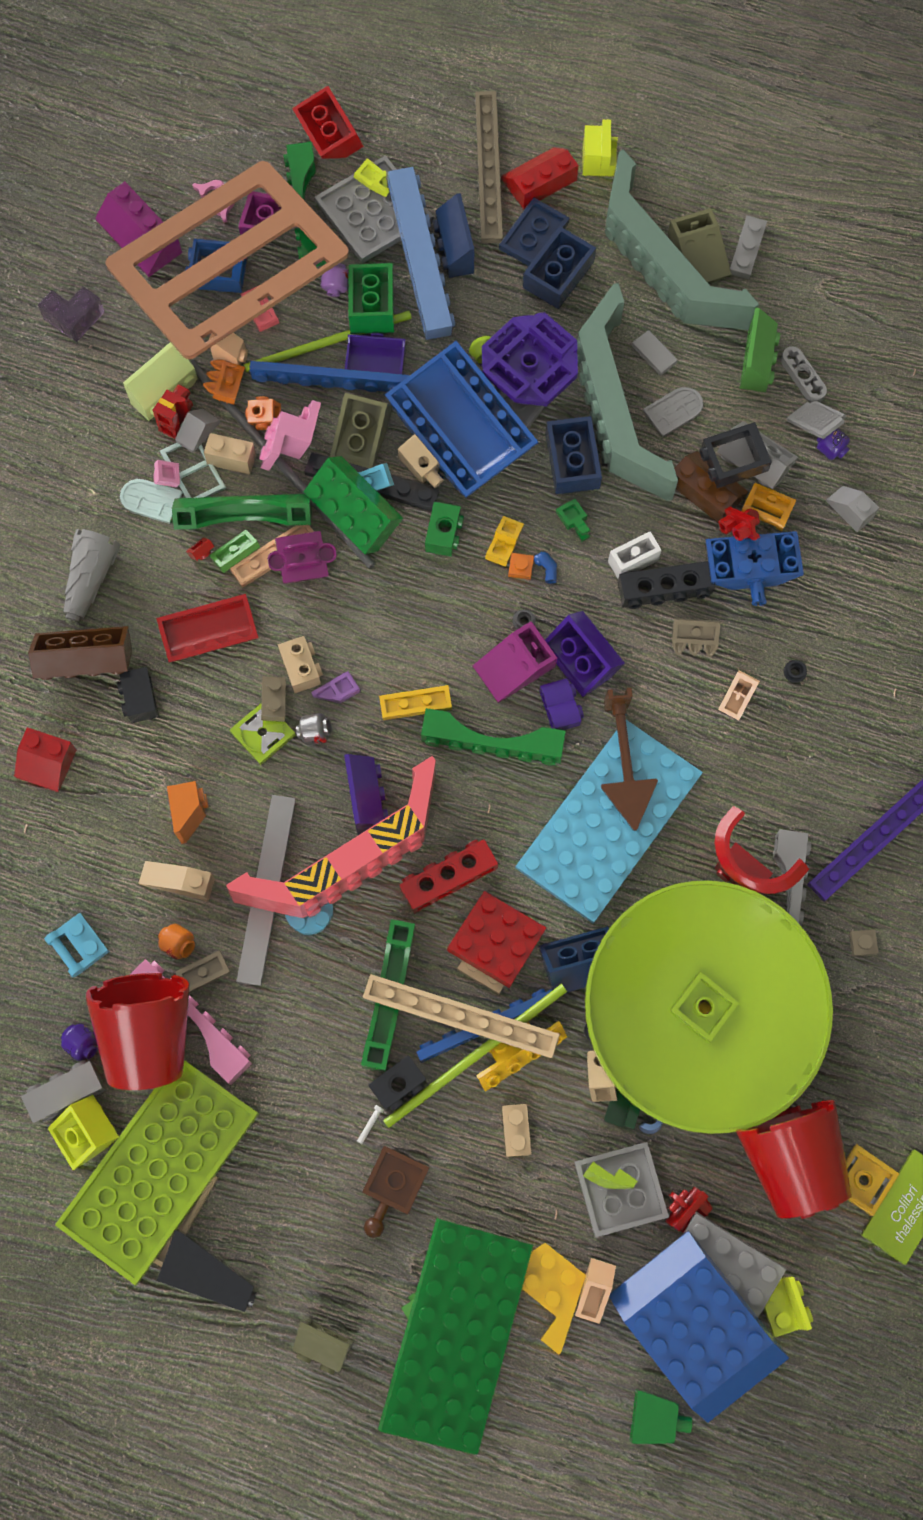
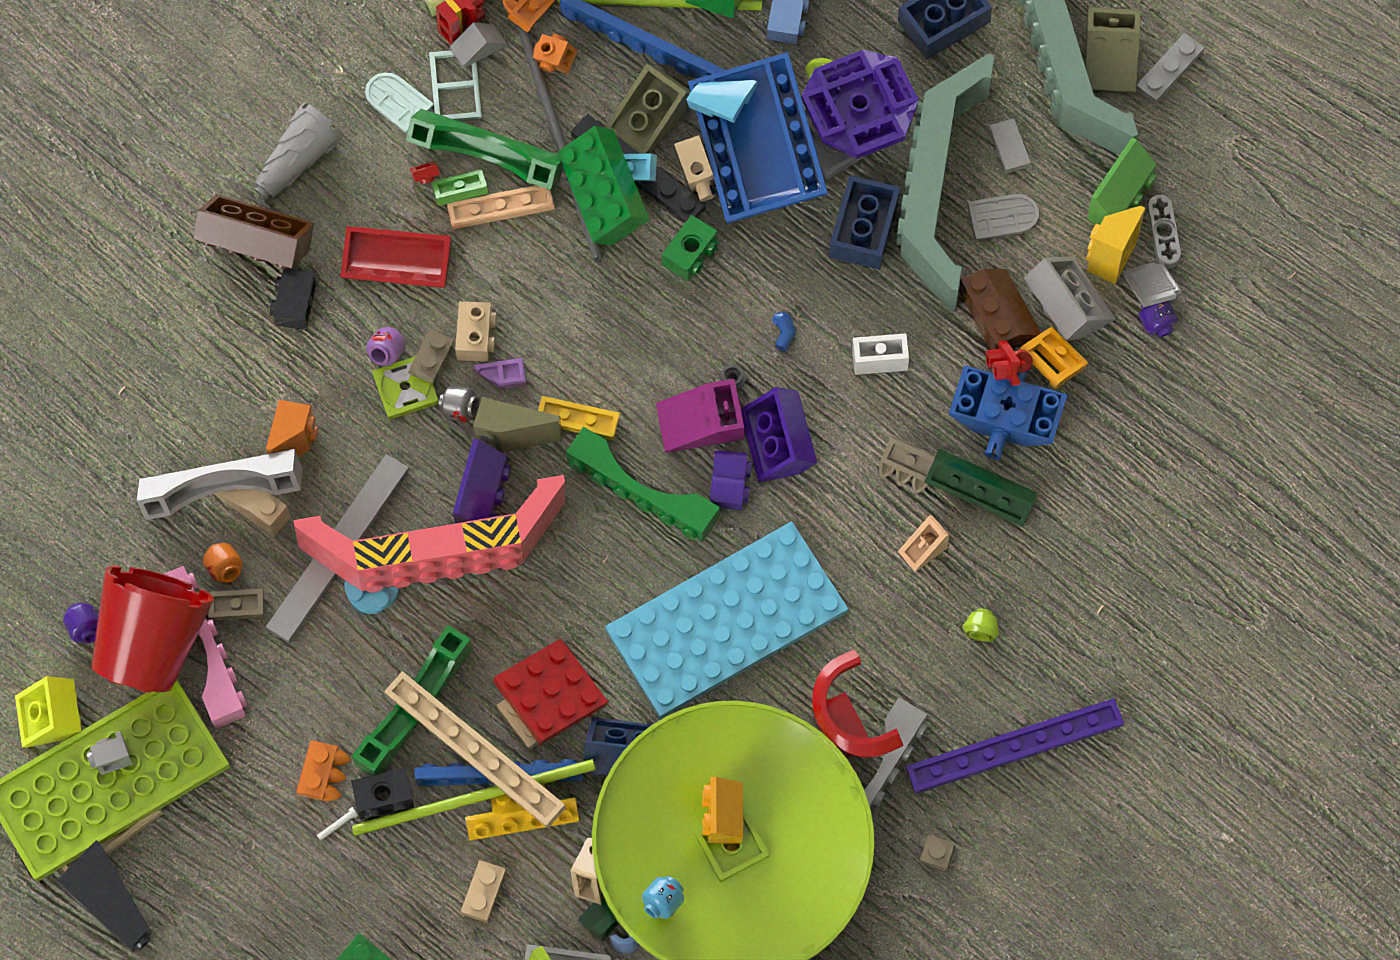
camera: 25 degrees right, 5 degrees down
red slope [14,727,77,793] -> none
light grey brick [21,1060,107,1125] -> none
medium azure plate [44,913,109,977] -> none
bright pink tile [153,460,180,488] -> none
tan brick [204,433,256,475] -> none
bright pink bracket [259,400,321,471] -> none
magenta piece [267,531,337,584] -> none
dark purple container [345,333,406,375] -> none
reddish brown plate [362,1146,430,1238] -> none
red brick [399,839,498,914] -> none
yellow slope [485,516,524,567] -> none
orange plate [508,553,534,580] -> none
green plate [556,498,590,542] -> none
reddish brown piece [601,688,658,831] -> none
black brick [618,561,715,609] -> none
black window [699,422,772,488] -> none
black plate [783,660,807,683] -> none
light grey slope [826,486,879,532] -> none
none -> light grey brick [87,731,133,775]
none -> light grey arch [137,449,303,520]
none -> orange plate [296,740,351,801]
none -> medium lavender head [366,327,405,367]
none -> olive slope [473,397,562,452]
none -> dark azure head [642,876,684,919]
none -> medium azure slope [686,80,758,123]
none -> light orange slope [702,777,743,843]
none -> dark green panel [924,449,1037,527]
none -> lime cone [962,608,999,642]
none -> yellow slope [1085,206,1145,284]

